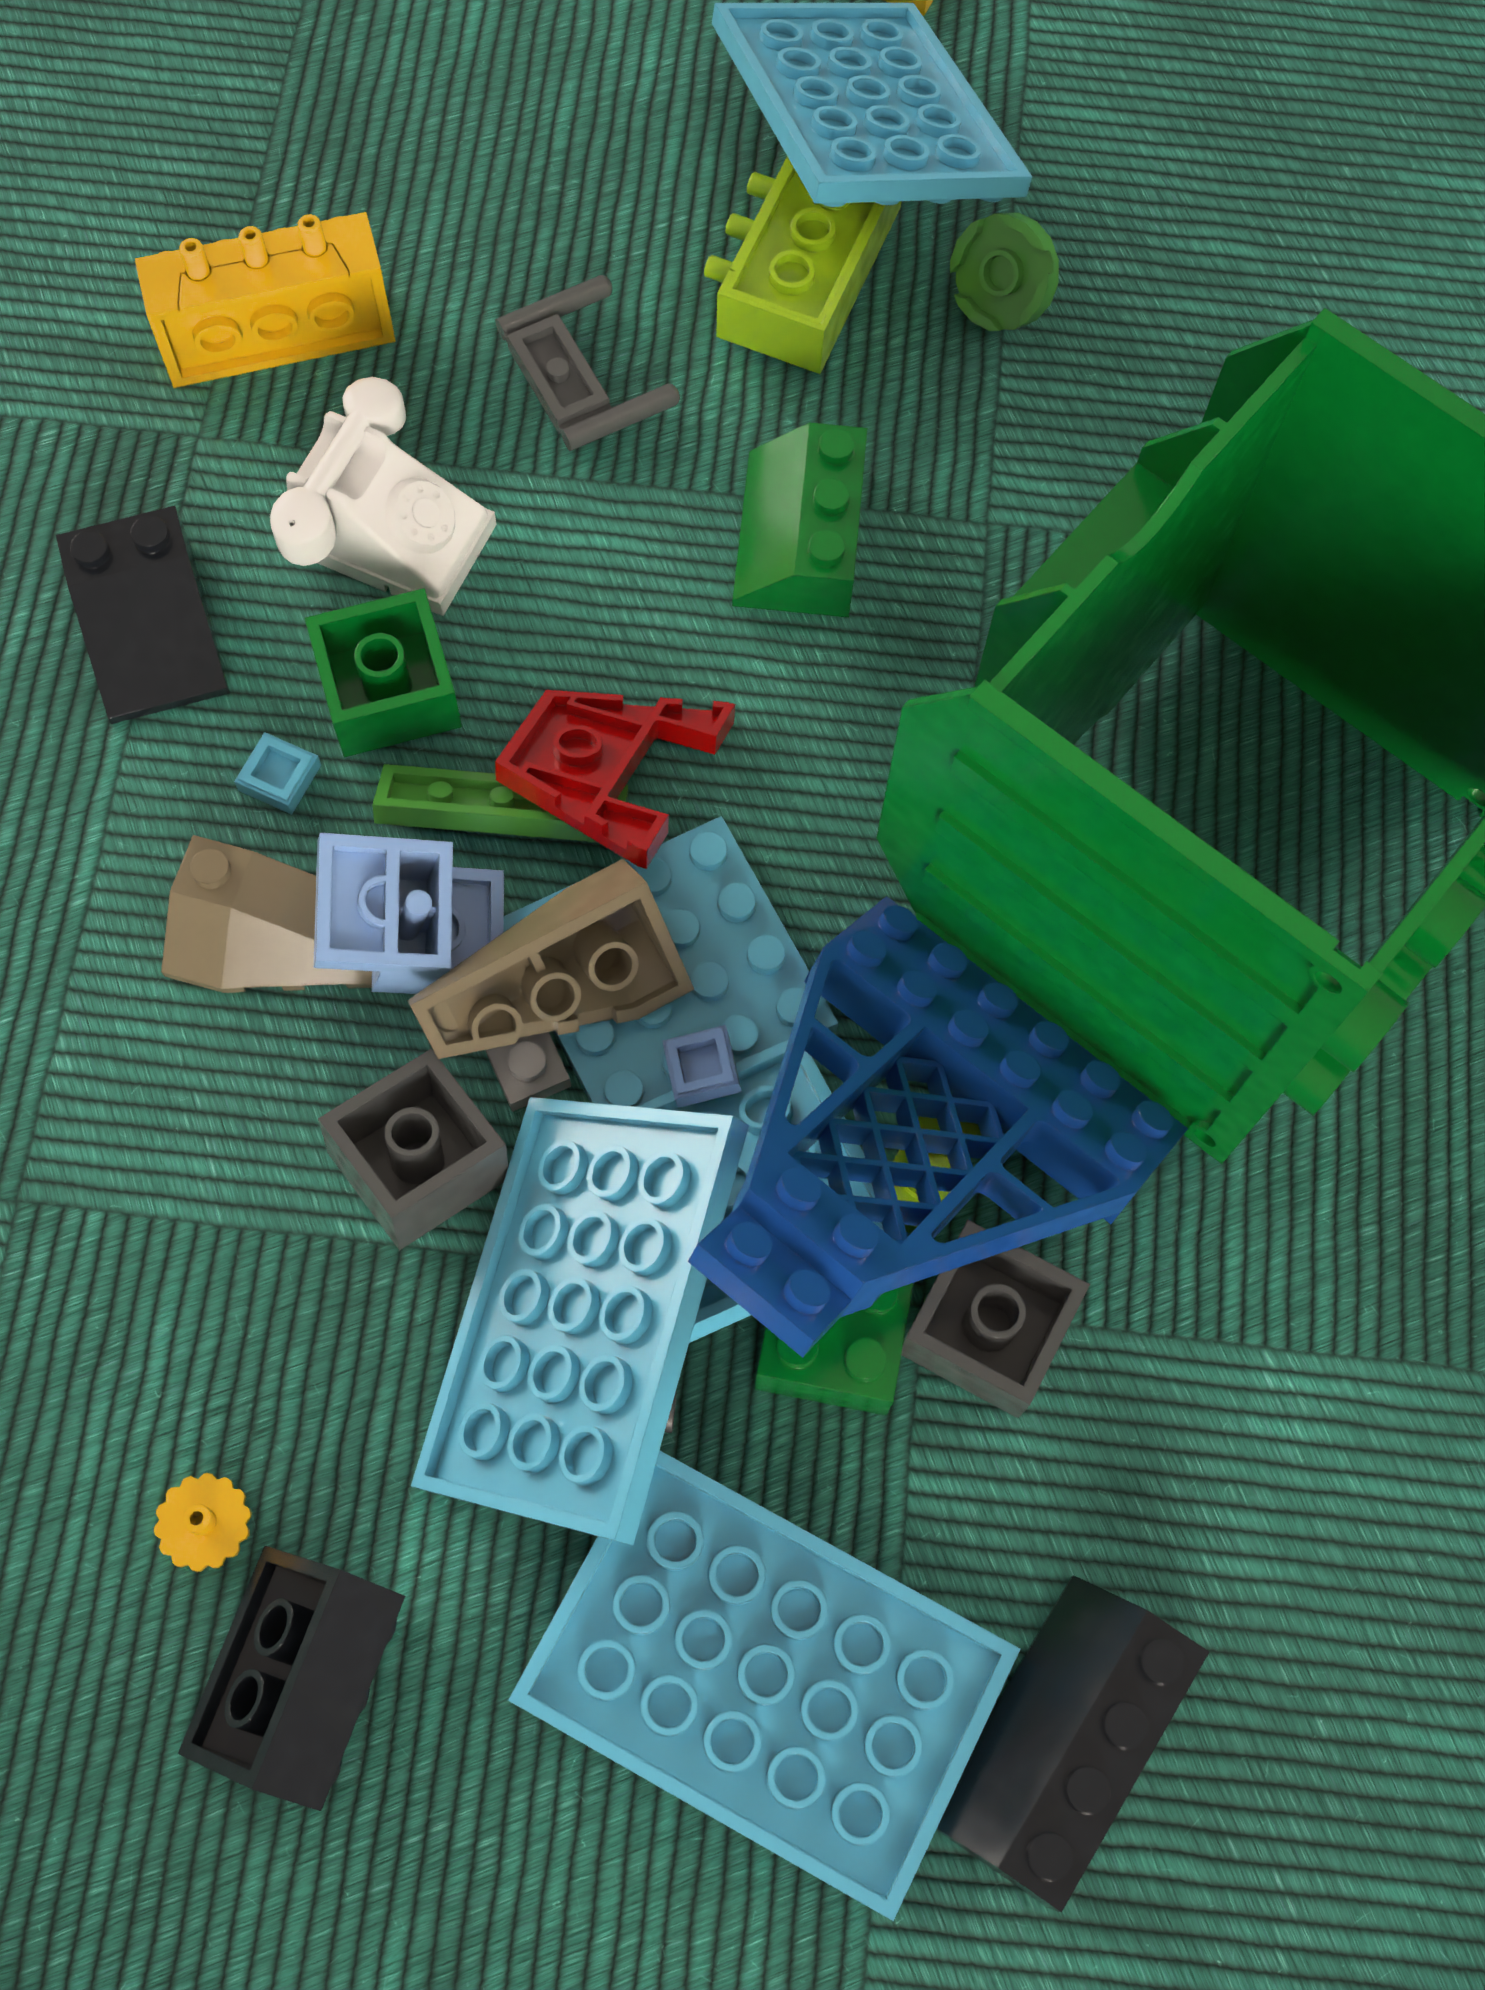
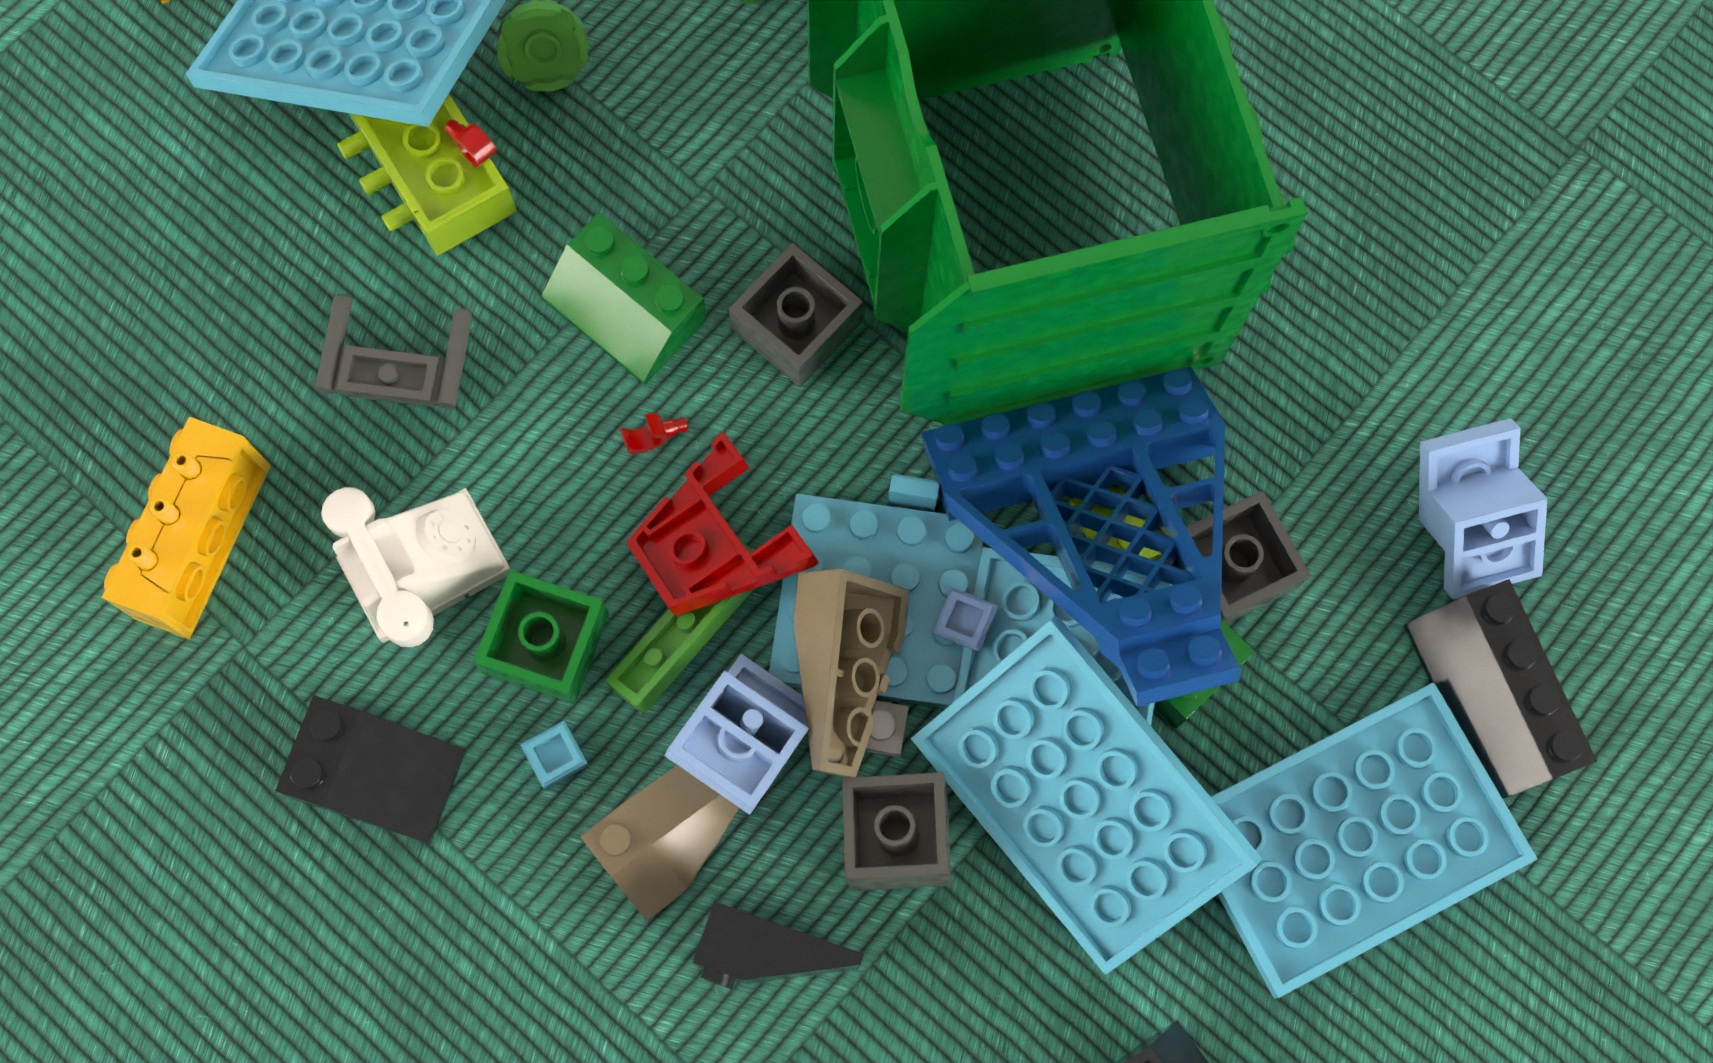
camera: 55 degrees left, 5 degrees up
none -> red piece [445,119,498,168]
none -> red piece [620,413,688,454]
none -> black slope [692,901,864,990]
none -> dark grey brick [728,243,863,387]
none -> medium azure tile [888,474,940,512]
none -> light blue bracket [1419,418,1547,600]

